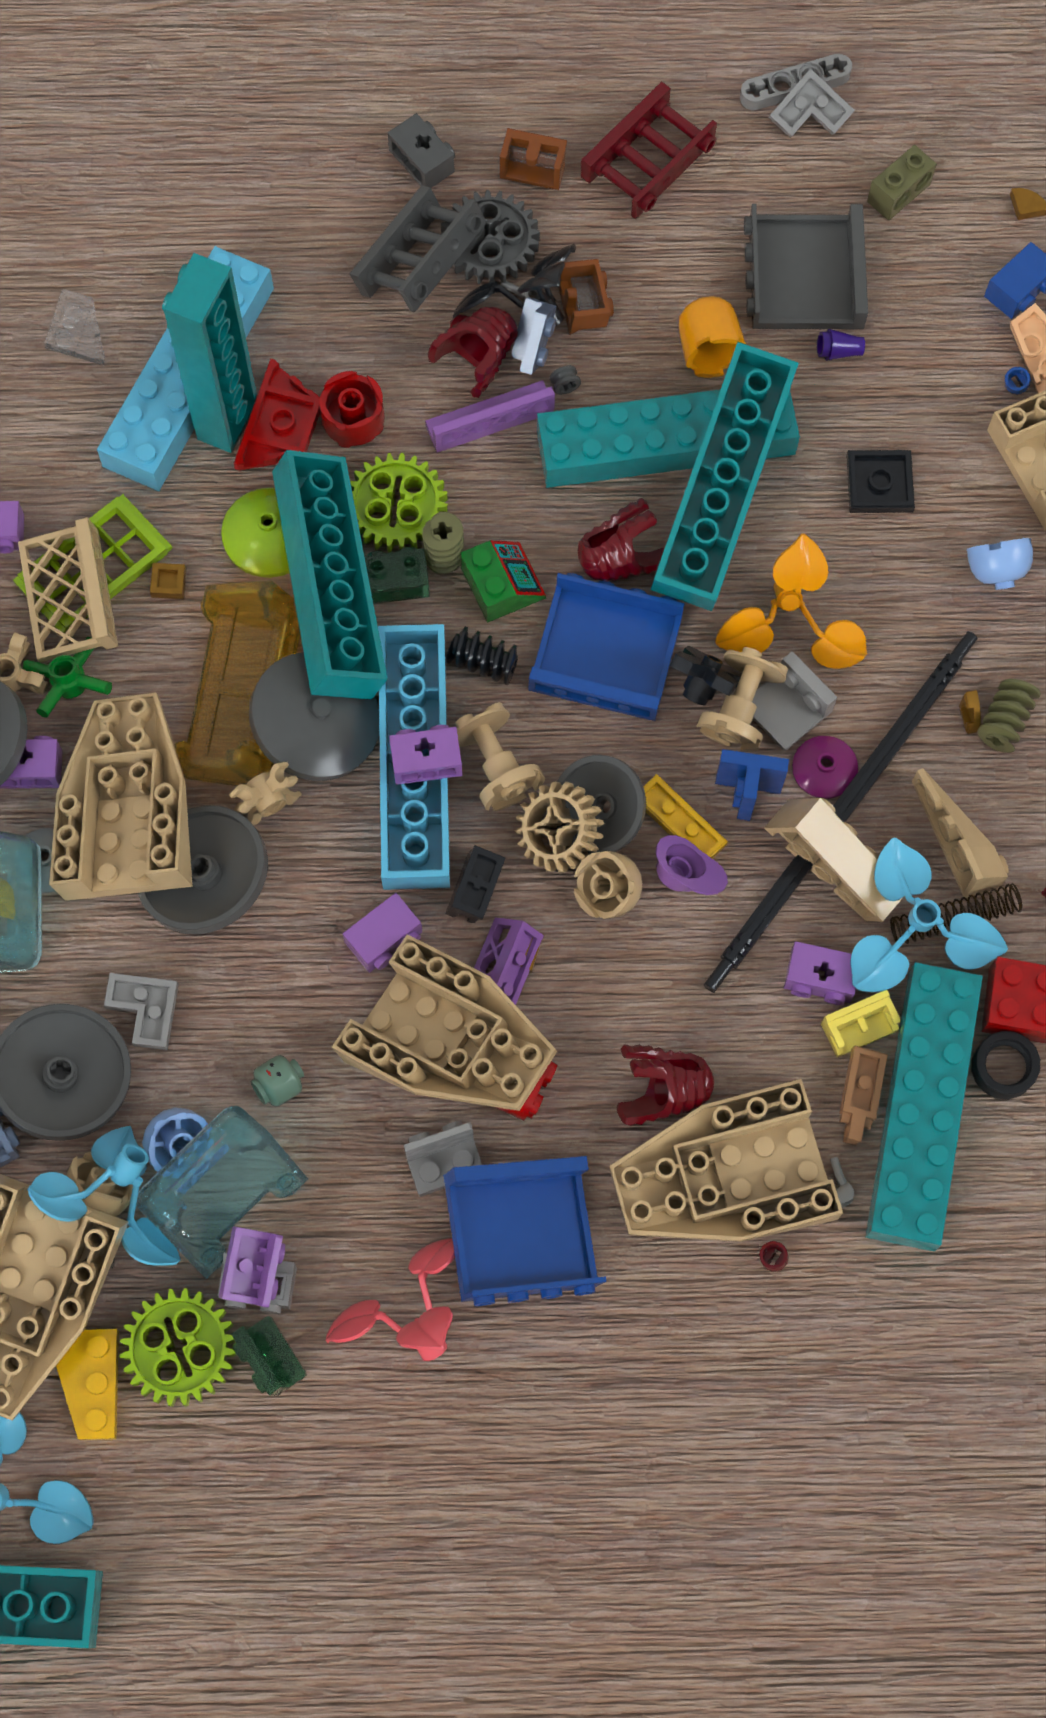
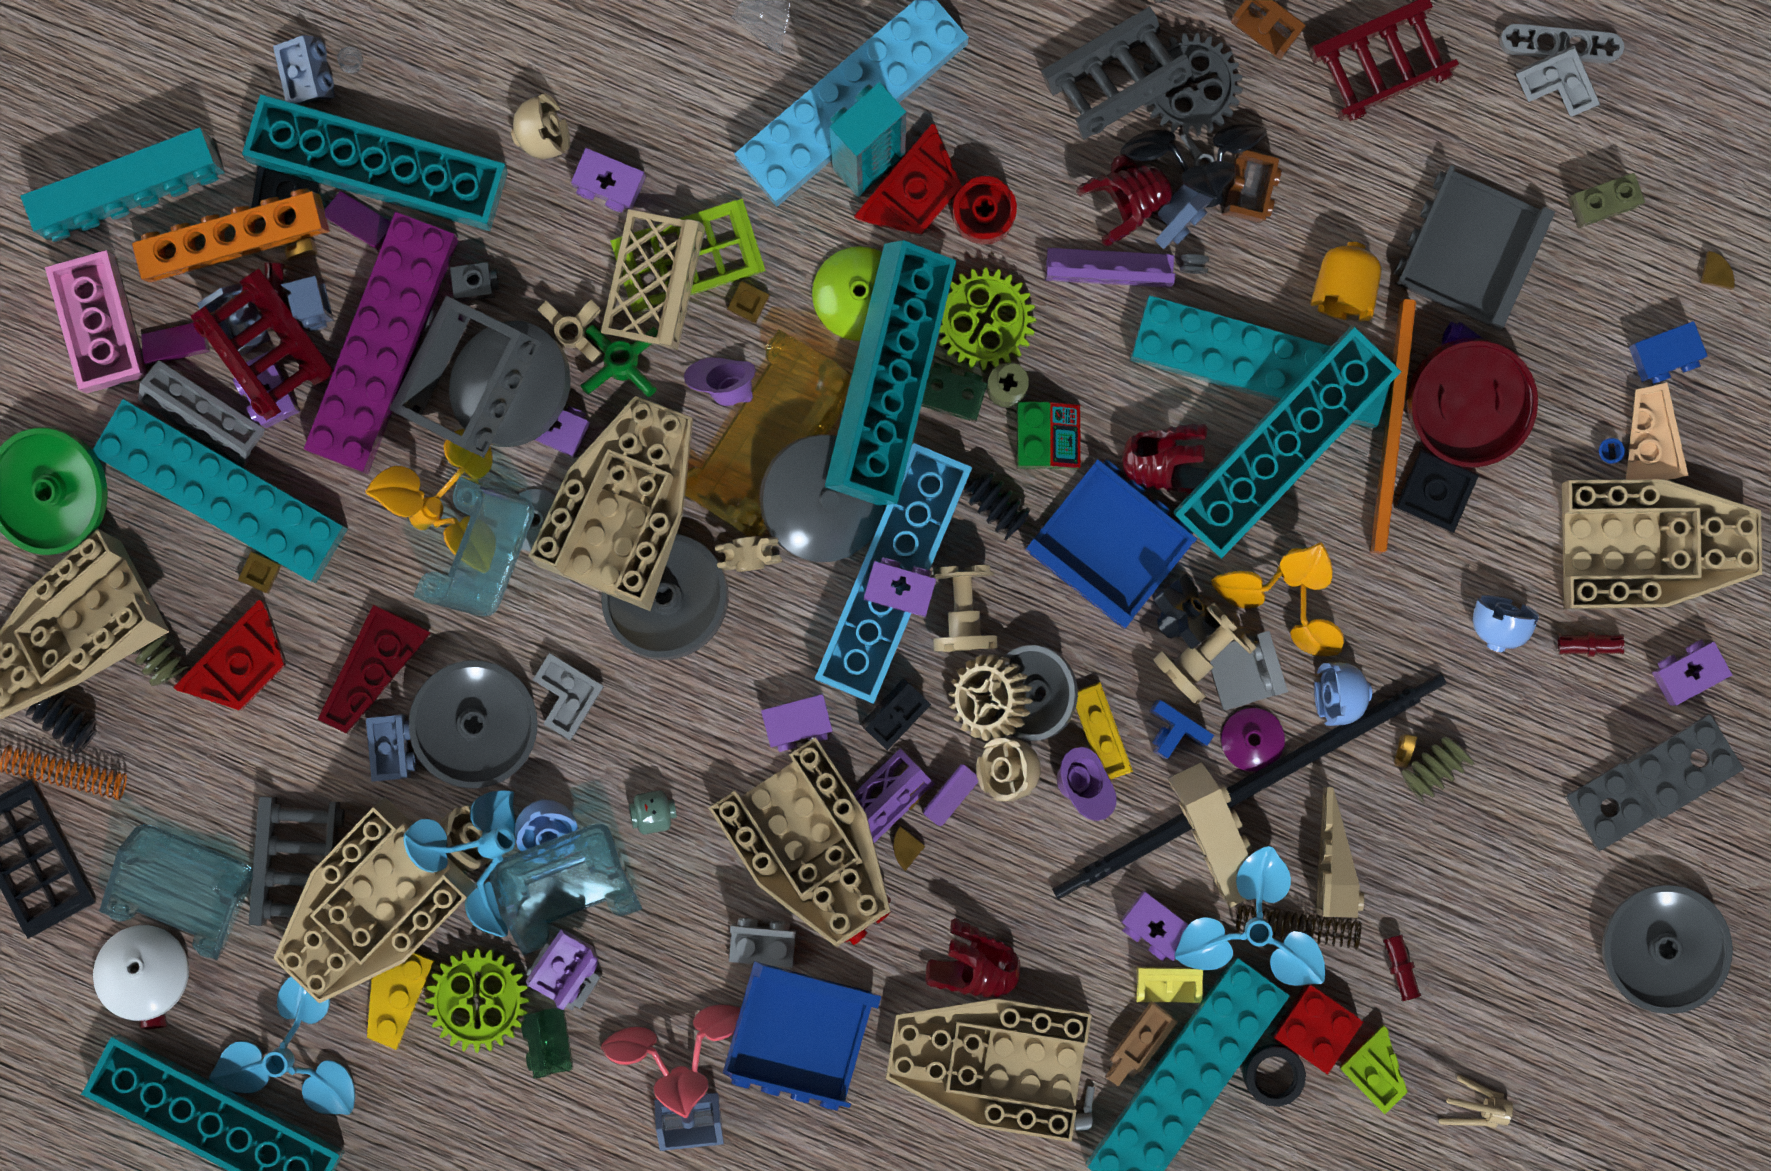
camera: 25 degrees right, 15 degrees up
dark red hinge [759,1241,789,1272] -> none
none -> sand blue window [654,1093,724,1151]
none -> medium lavender piece [684,357,756,406]
none -> pearl gold tile [893,826,925,871]
none -> medium lavender slope [923,764,978,827]
none -> light blue cylinder [1314,662,1372,726]
none -> orange tile [1370,299,1416,554]
none -> dark red piece [1407,338,1538,467]

